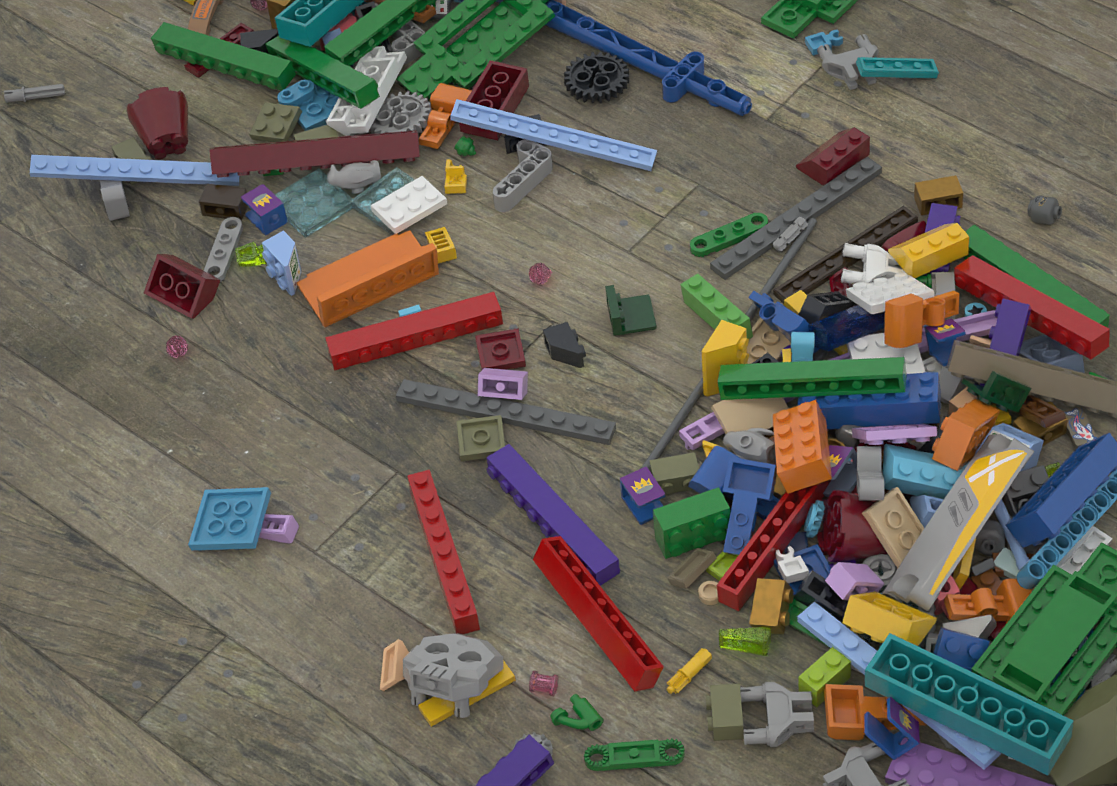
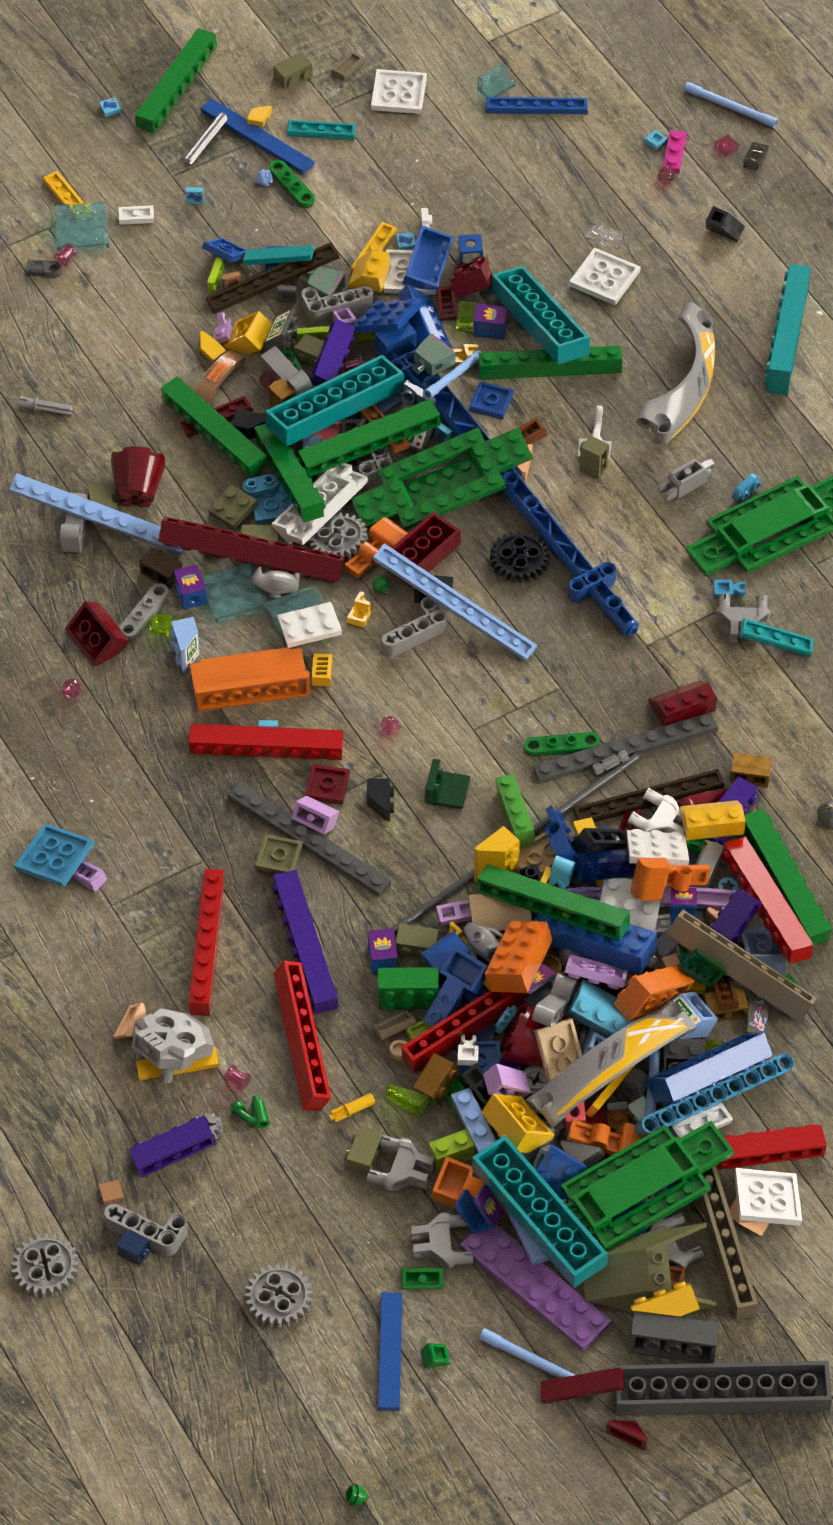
camera: 15 degrees right, 5 degrees up
green plate [584,738,685,771] -> none

